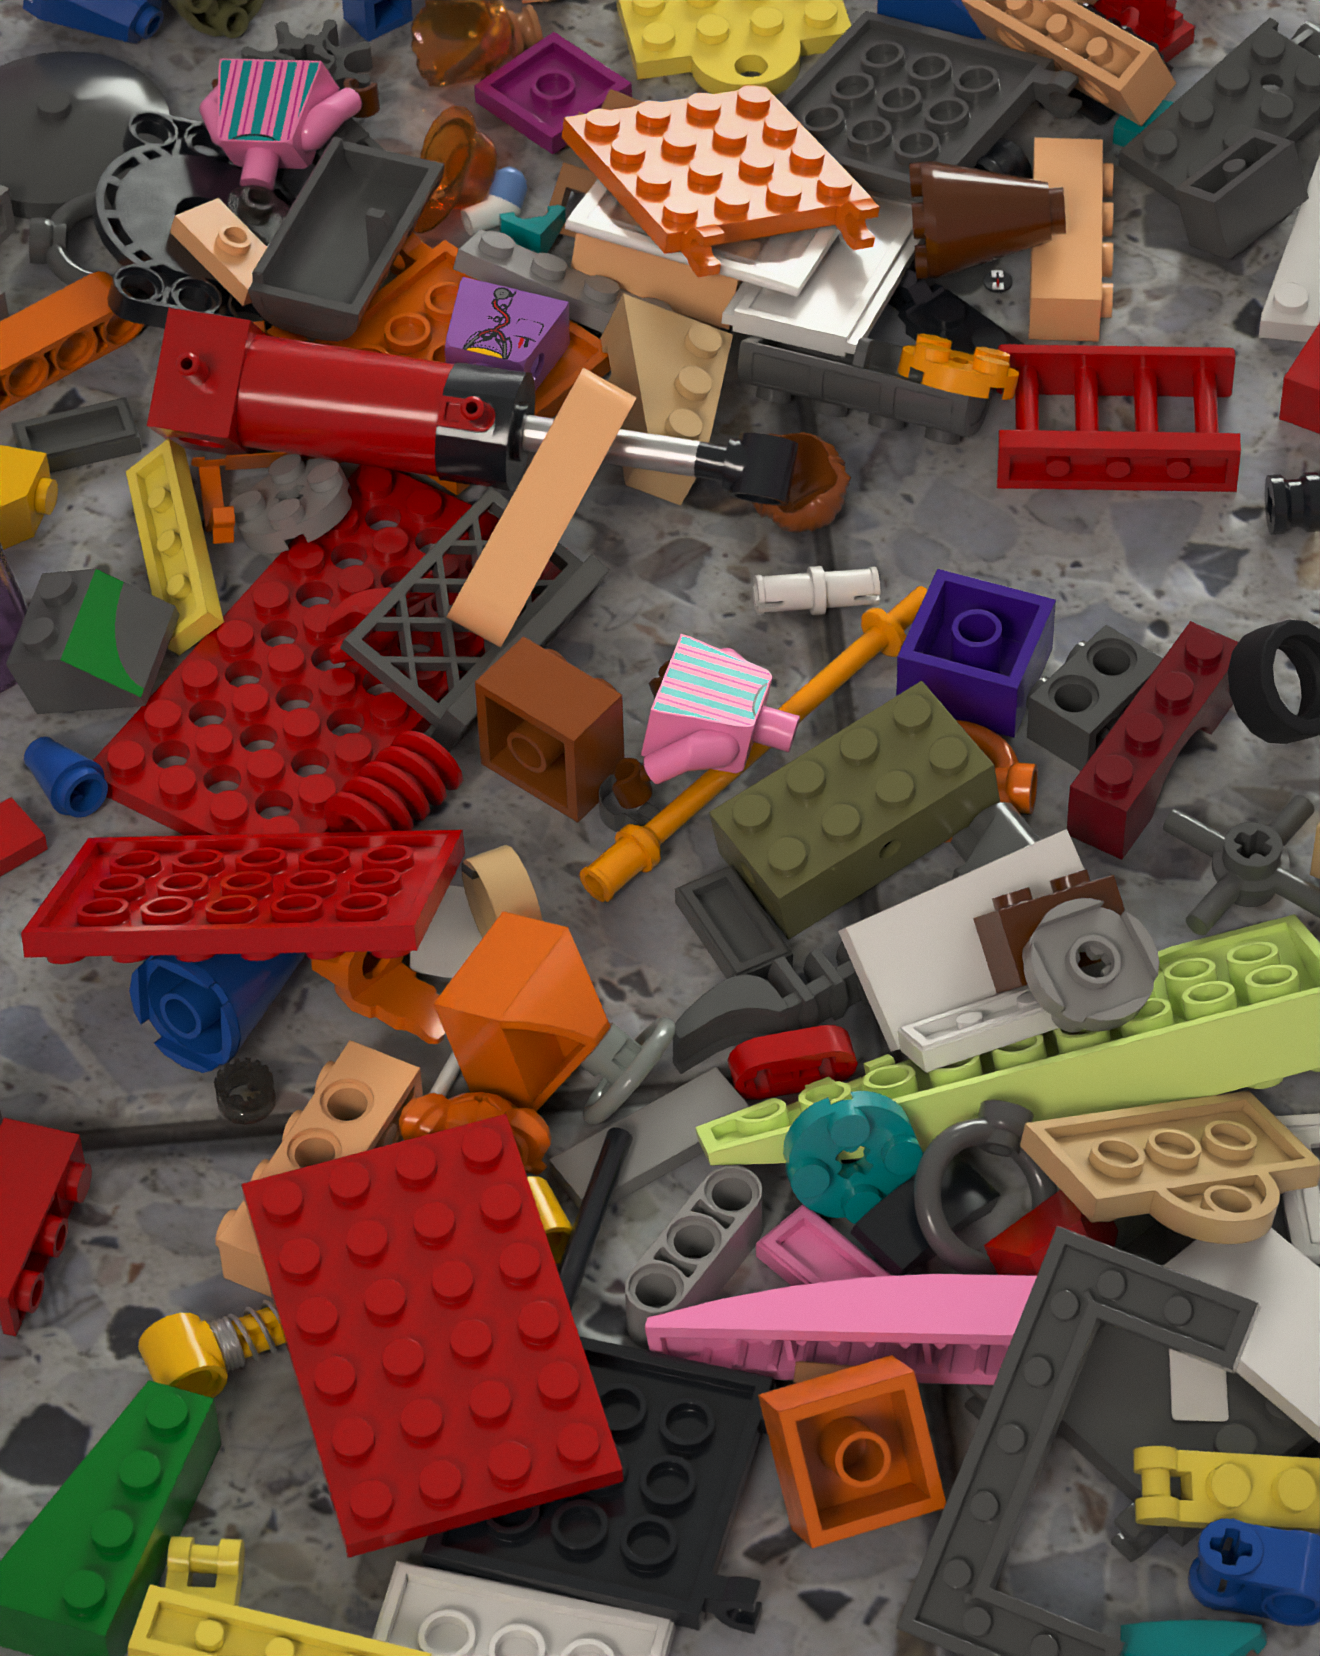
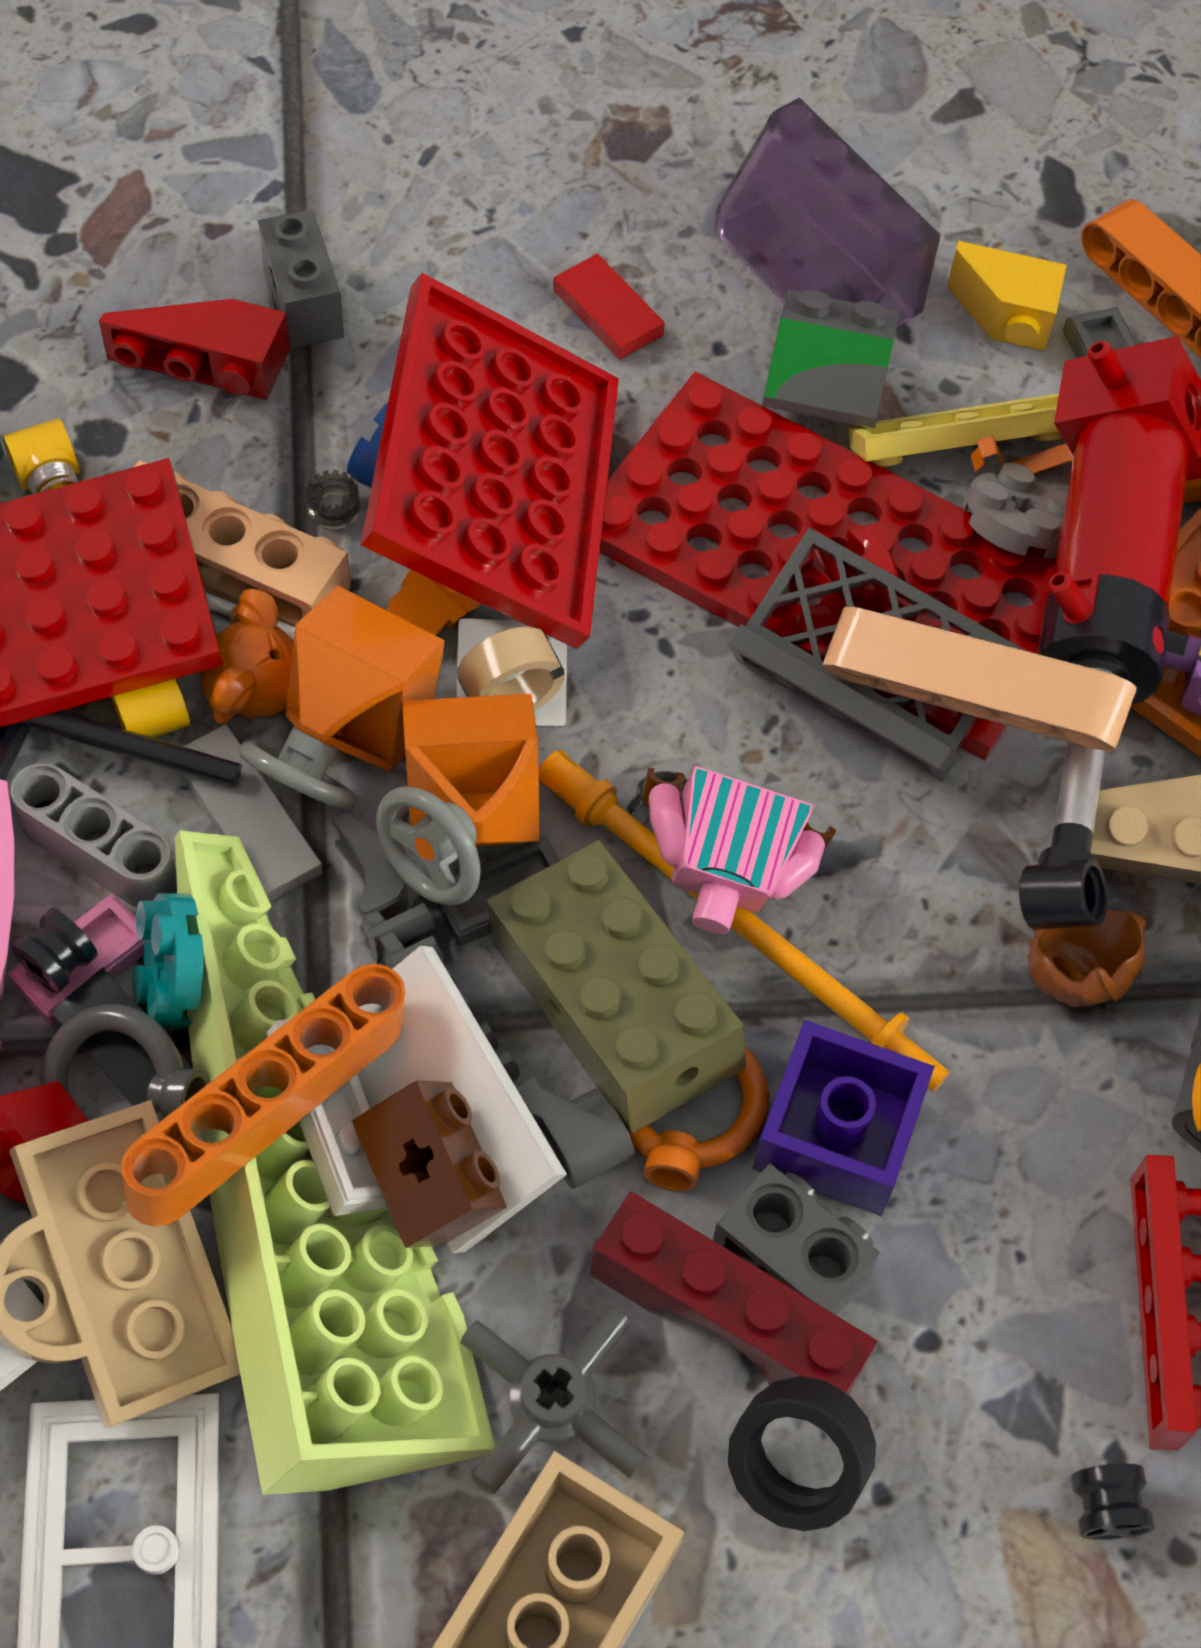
camera: 85 degrees right, 10 degrees up
blue cone [24,737,108,818] -> none
red piece [324,730,464,832] -> none
dark orange brick [475,636,625,823] -> none
red beam [727,1025,858,1100] -> none
white pin [753,566,880,615] -> none
light grey plate [1022,898,1160,1033] -> none
none -> black wheel [10,908,98,994]
none -> orange beam [121,964,406,1227]
none -> orange piece [376,693,540,906]

